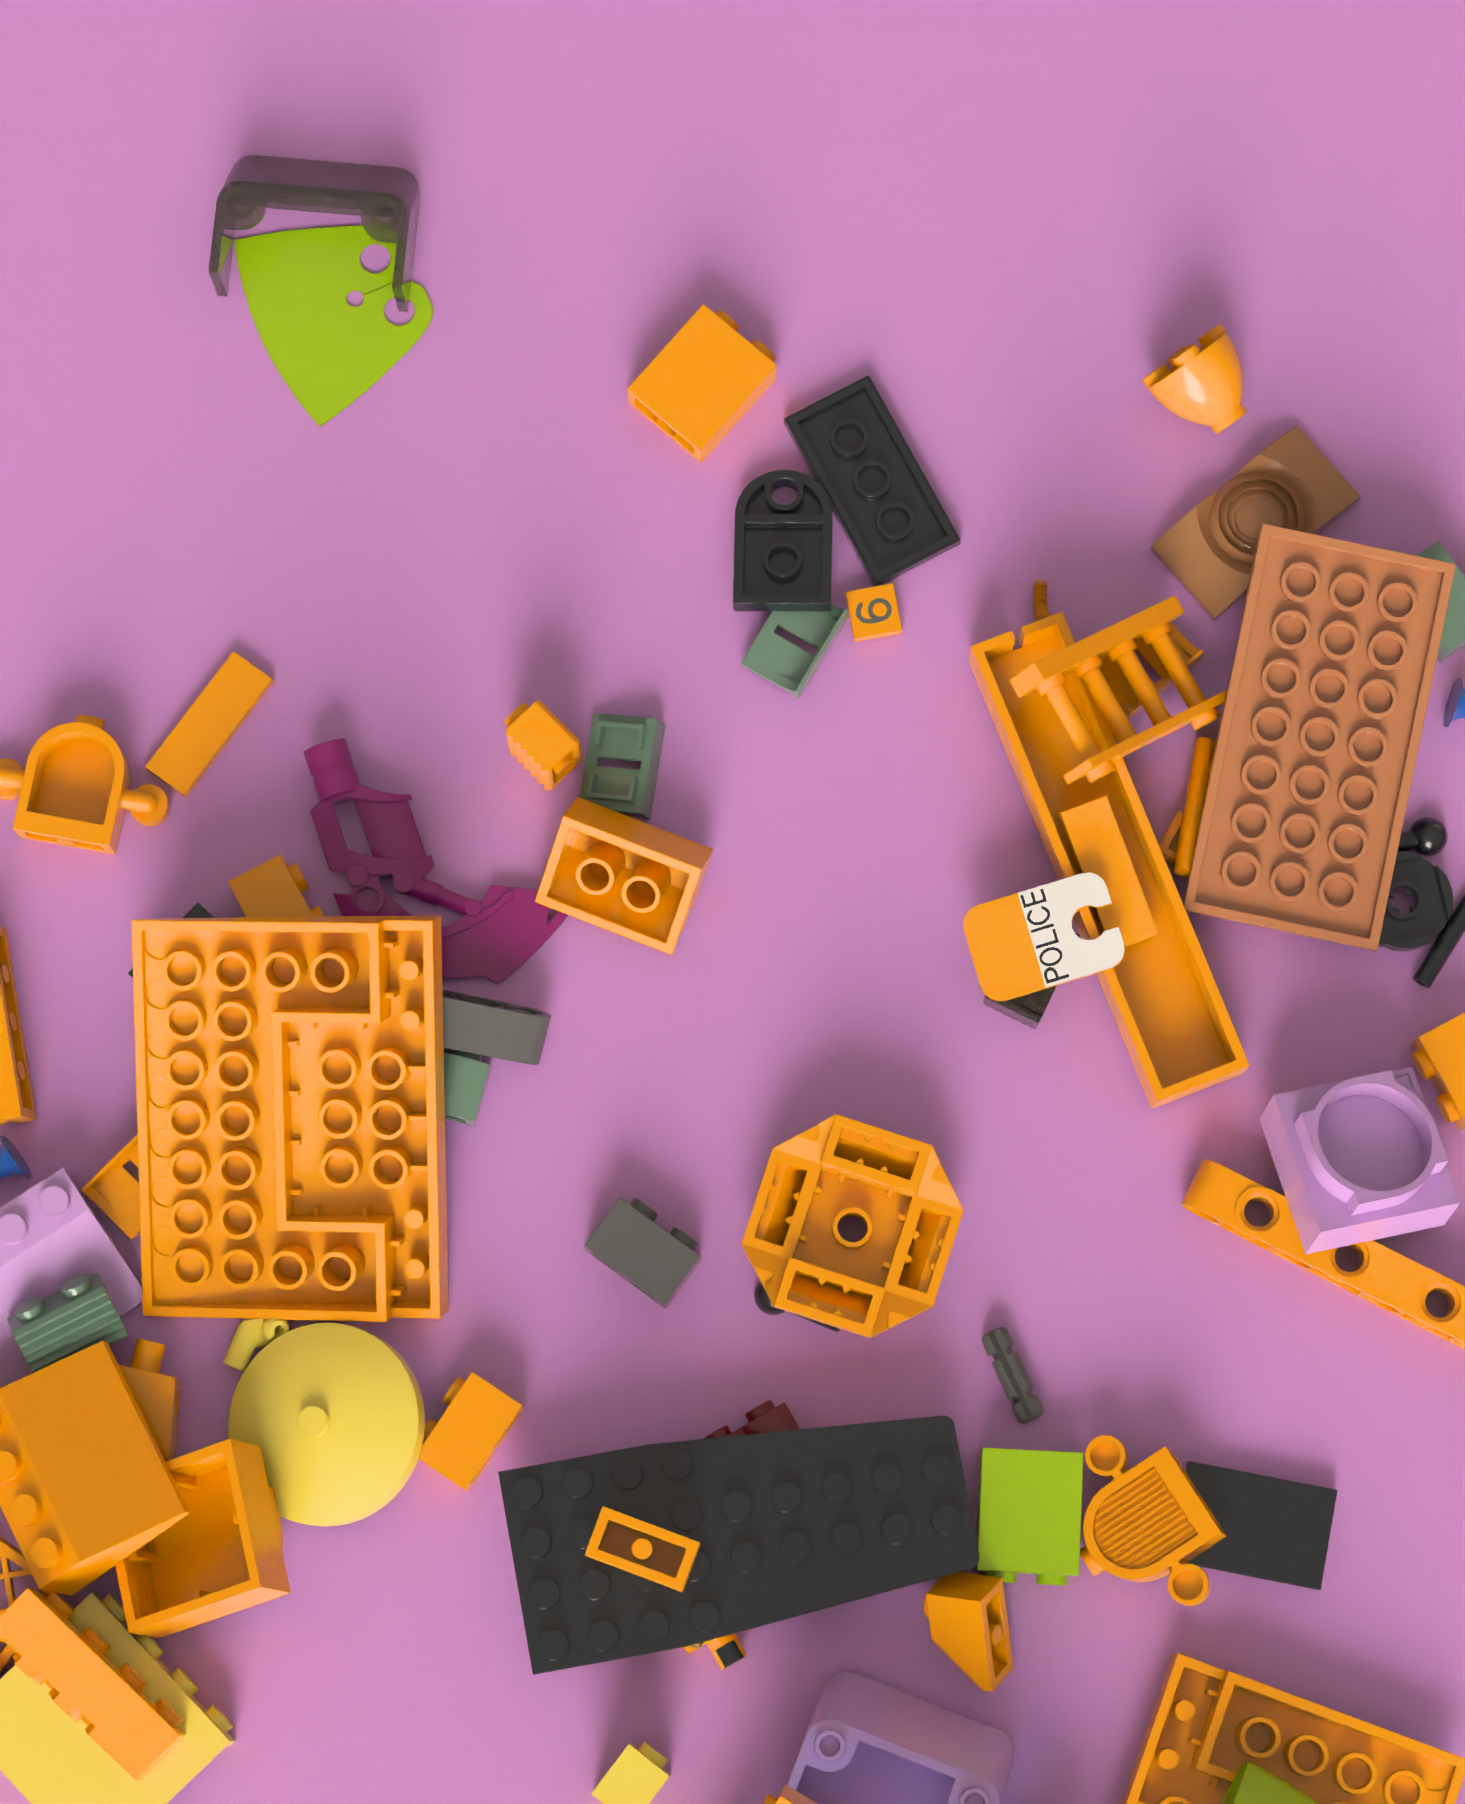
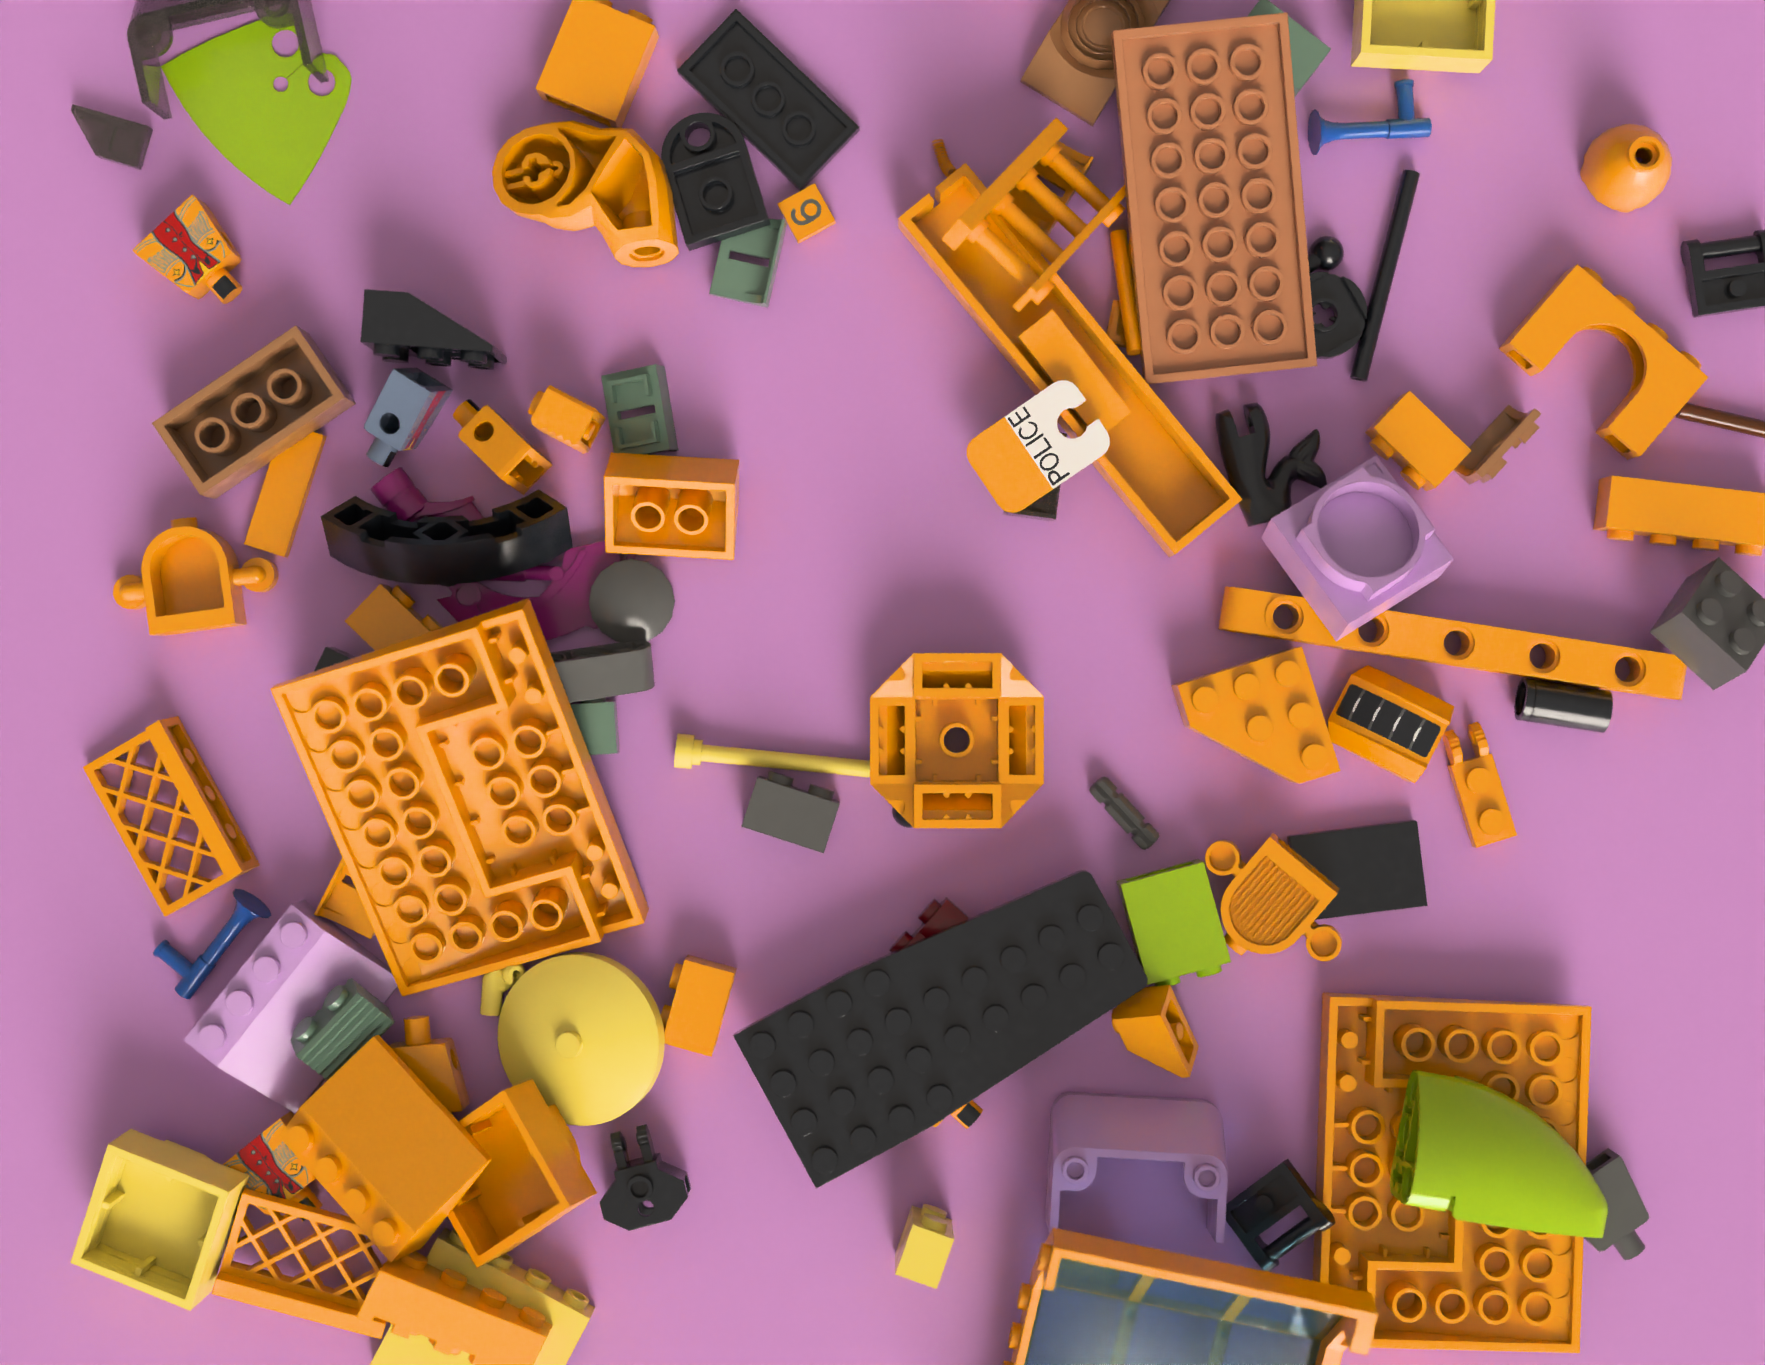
camera: 20 degrees left, 10 degrees up
light orange brick [585,1506,701,1593] -> none
none -> clear smoke tile [71,104,153,170]
none -> torso [133,194,243,304]
none -> medium nougat brick [152,325,356,499]
none -> black brick [321,489,573,587]
none -> black slope [361,289,507,370]
none -> sand blue torso [364,368,453,467]
none -> light orange torso [453,399,553,495]
none -> light orange piece [492,121,679,267]
none -> dark grey dish [589,558,675,642]
none -> black hinge [600,1124,691,1231]
none -> light yellow piece [674,733,870,778]
none -> light orange brick [1171,647,1341,784]
none -> black piece [1215,403,1327,527]
none -> light orange slope [1328,665,1455,783]
none -> light orange hinge [1442,722,1517,848]

